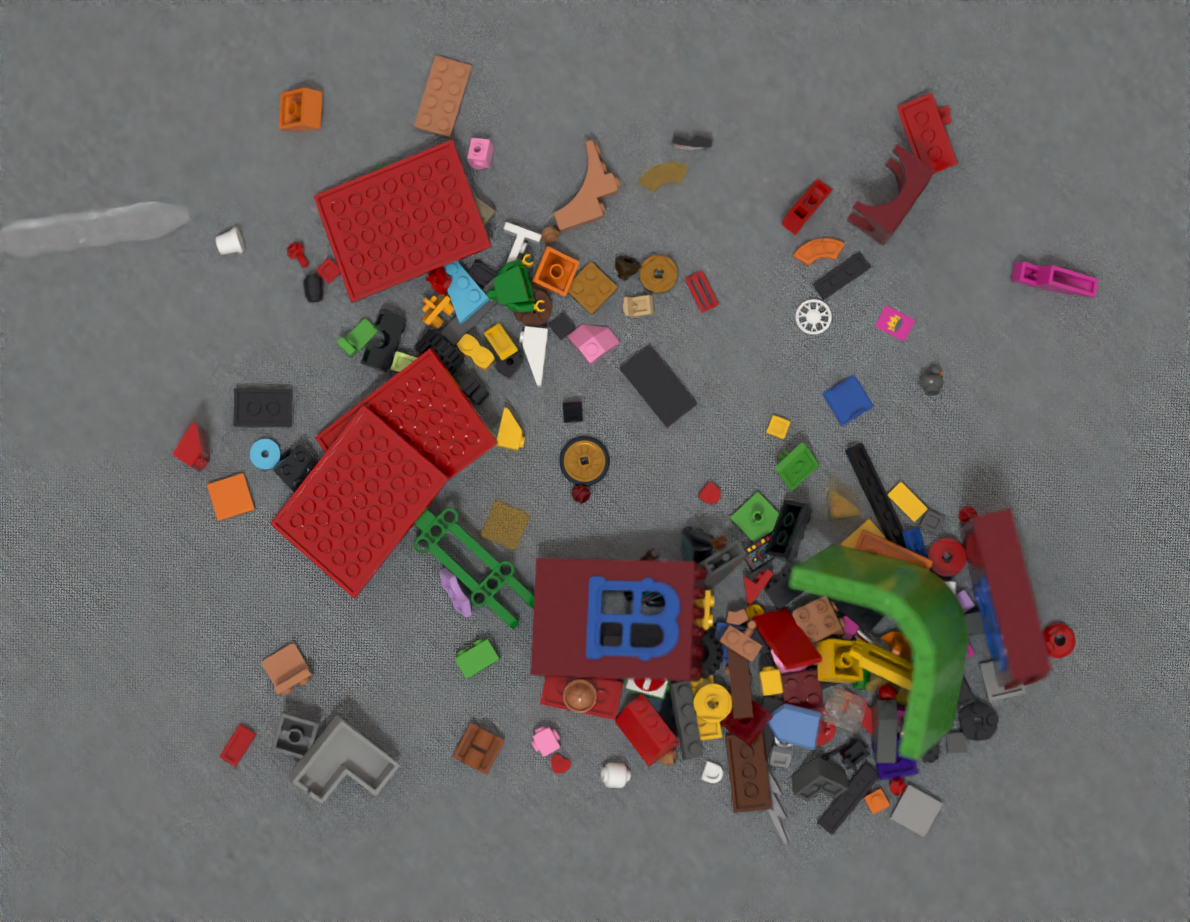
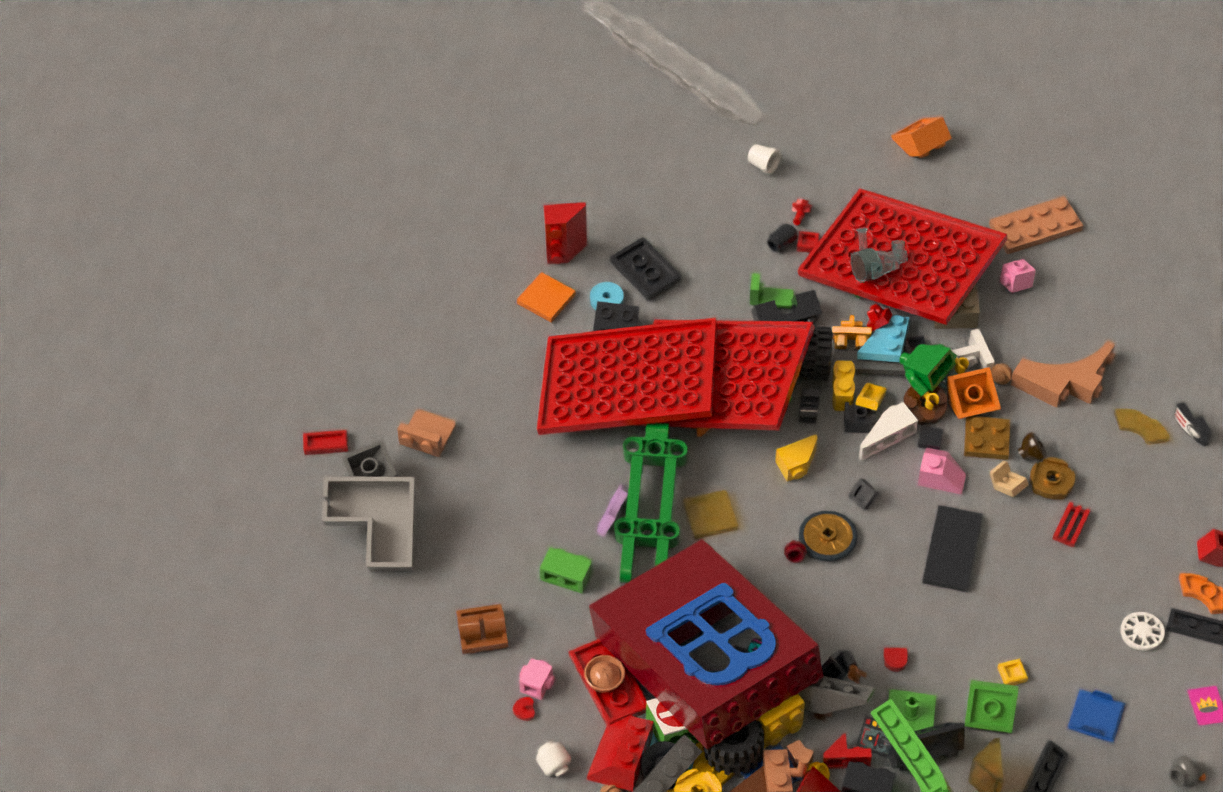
camera: 50 degrees right, 30 degrees down
none -> clear light blue piece [851,228,908,283]

